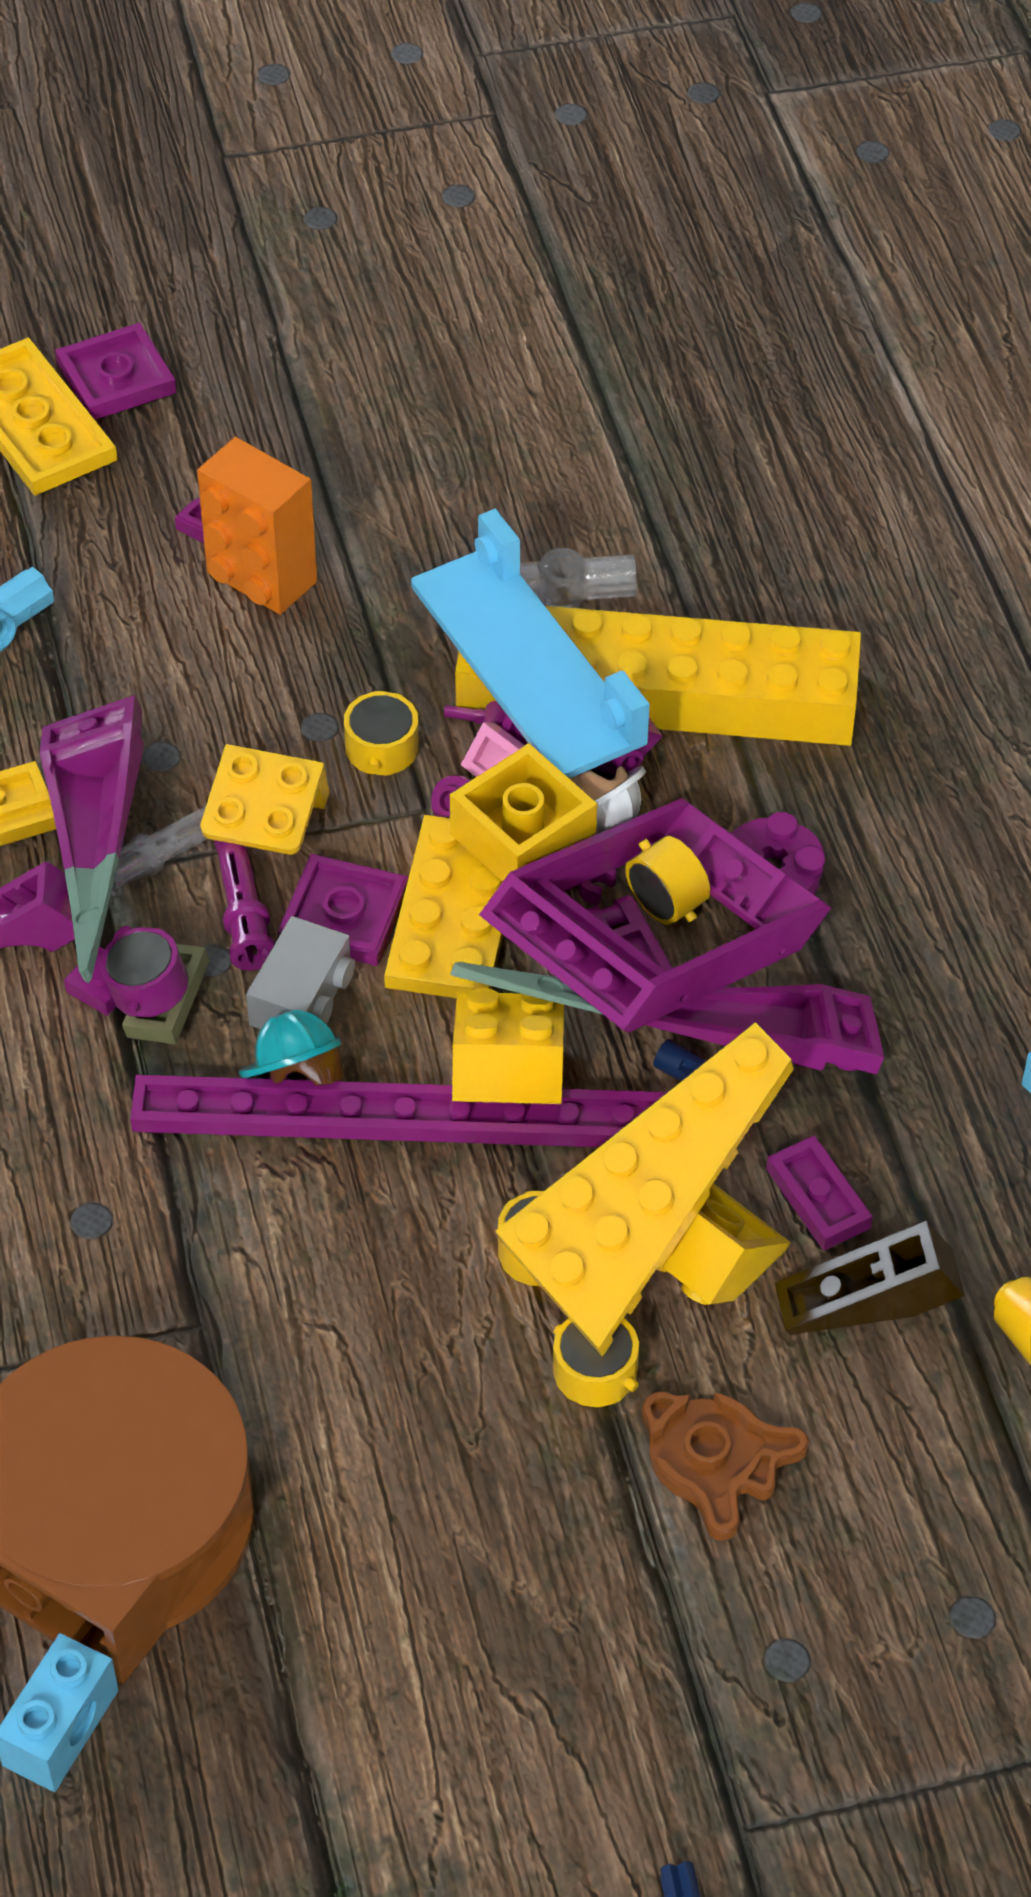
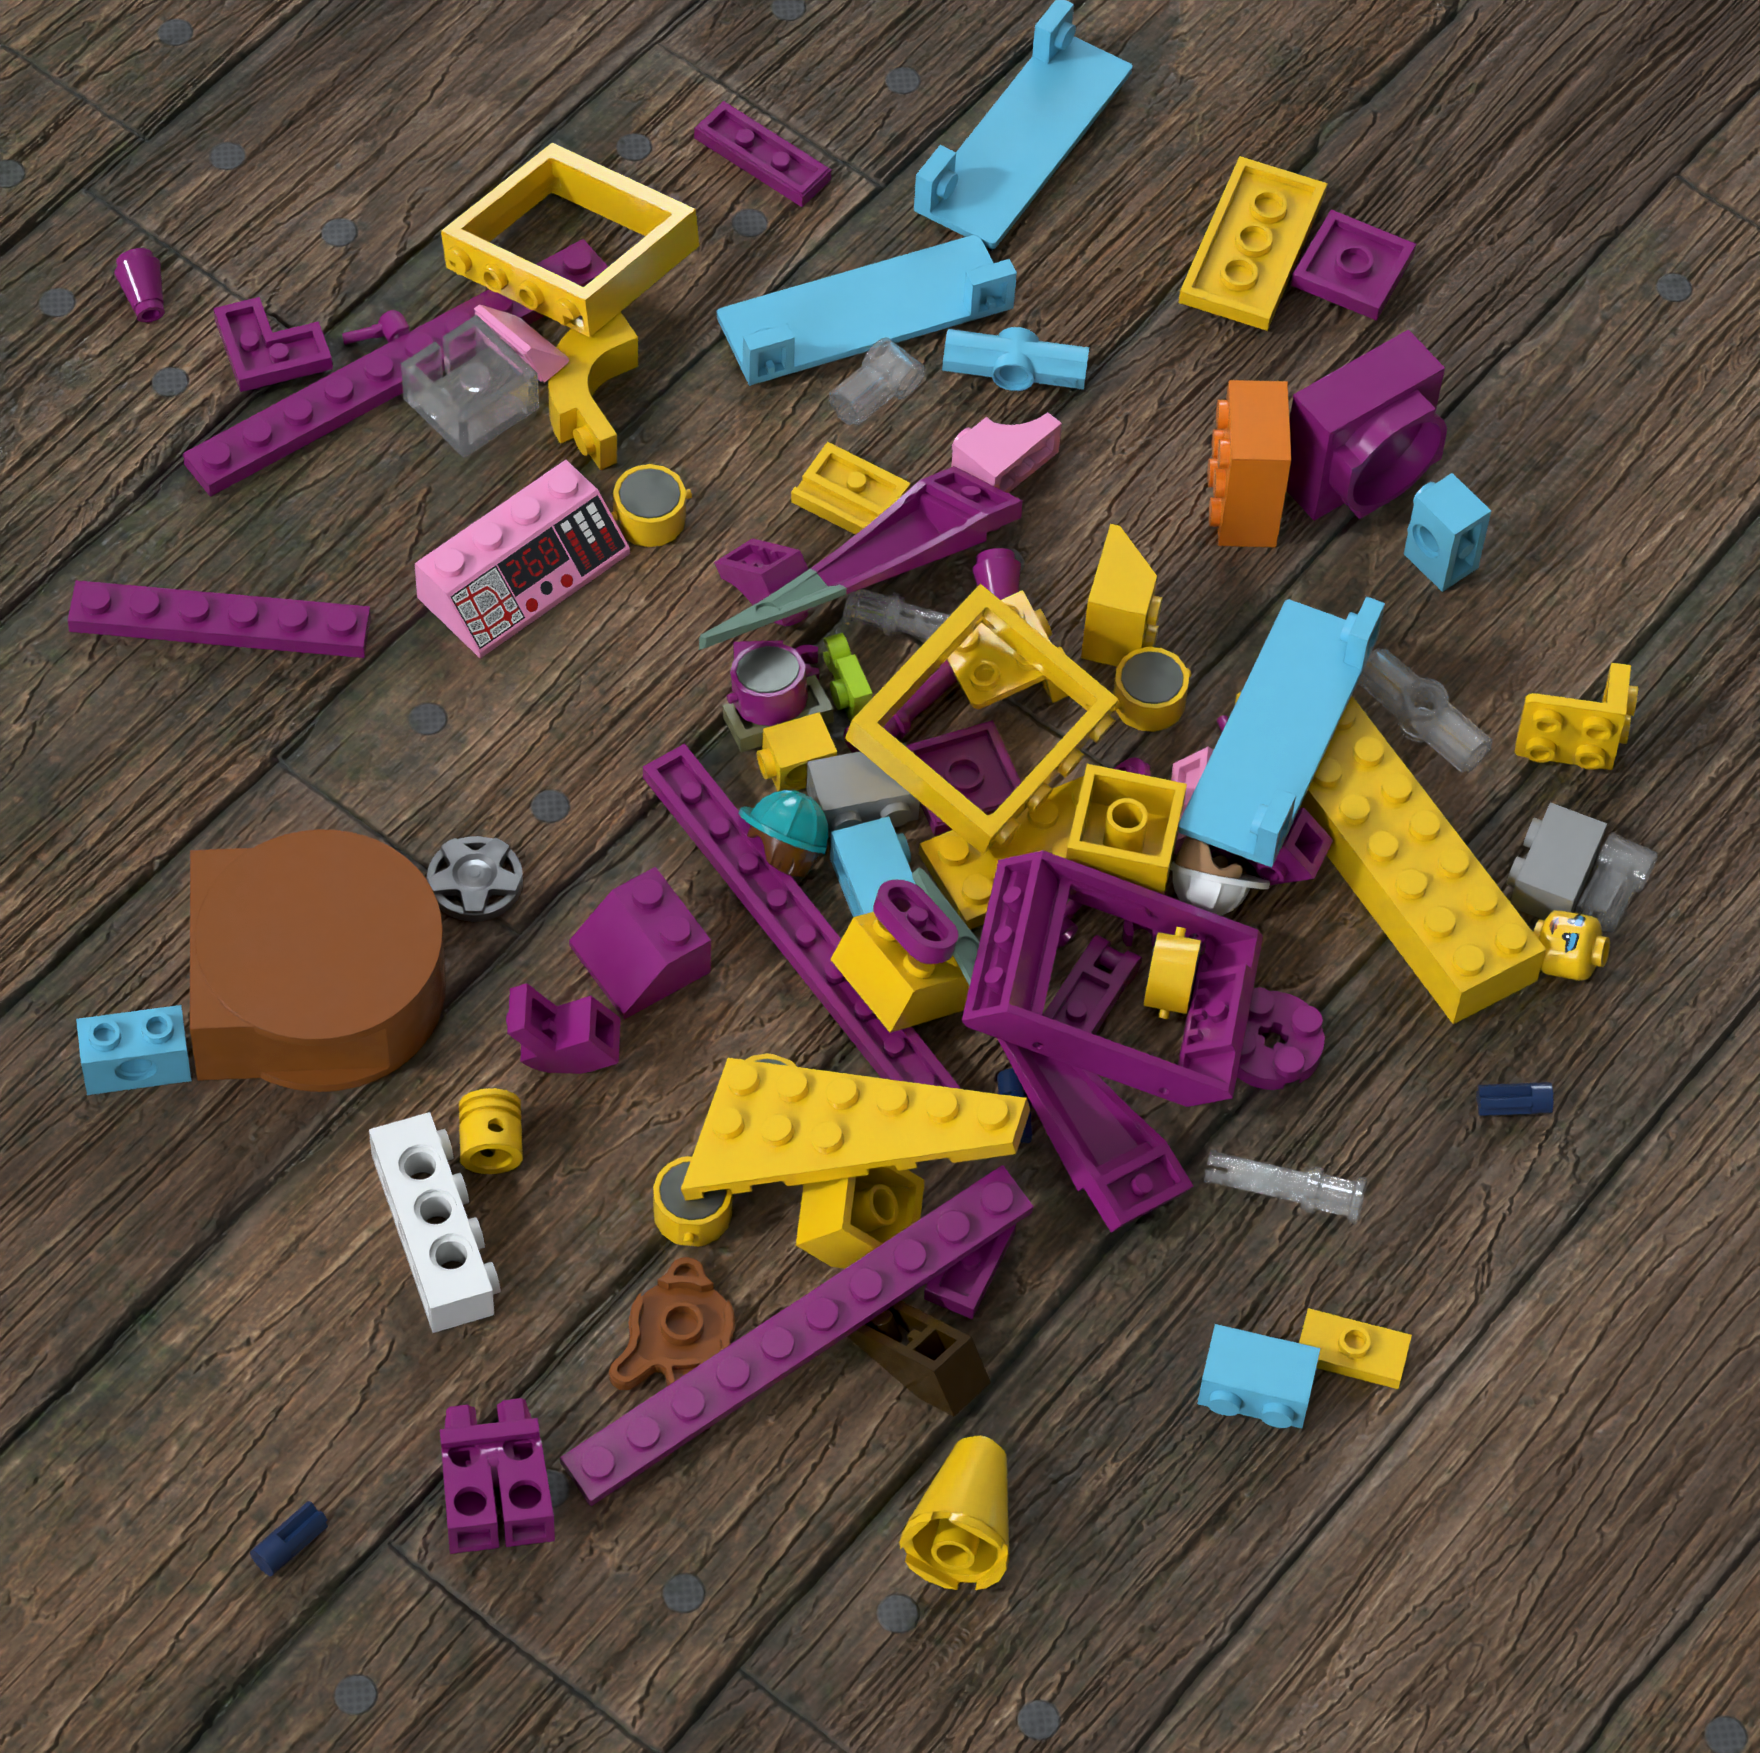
camera: 50 degrees right, 5 degrees up
none -> white brick [369,1112,501,1333]
none -> flat silver wheel [427,836,523,922]
none -> magenta hips [440,1398,555,1554]
none -> yellow piece [459,1088,523,1174]
none -> magenta brick [506,983,621,1074]
none -> magenta plate [560,1165,1034,1506]
none -> magenta slope [569,866,711,1020]
none -> yellow brick [757,712,837,792]
none -> lime plate [823,633,873,722]
none -> medium azure brick [830,816,915,917]
none -> yellow window [845,584,1119,855]
none -> magenta plate [873,879,959,964]
none -> bright pink arch [951,412,1062,493]
none -> magenta cone [972,548,1021,600]
none -> yellow slope [1081,524,1163,667]
none -> clear pin [1204,1149,1367,1224]
none -> magenta container [1286,329,1447,521]
none -> medium azure brick [1404,473,1491,592]
none -> dark blue piece [1476,1082,1554,1116]
none -> light grey brick [1506,802,1607,920]
none -> yellow bracket [1515,663,1638,770]
none -> yellow head [1533,910,1610,981]
none -> clear piece [1575,832,1659,933]

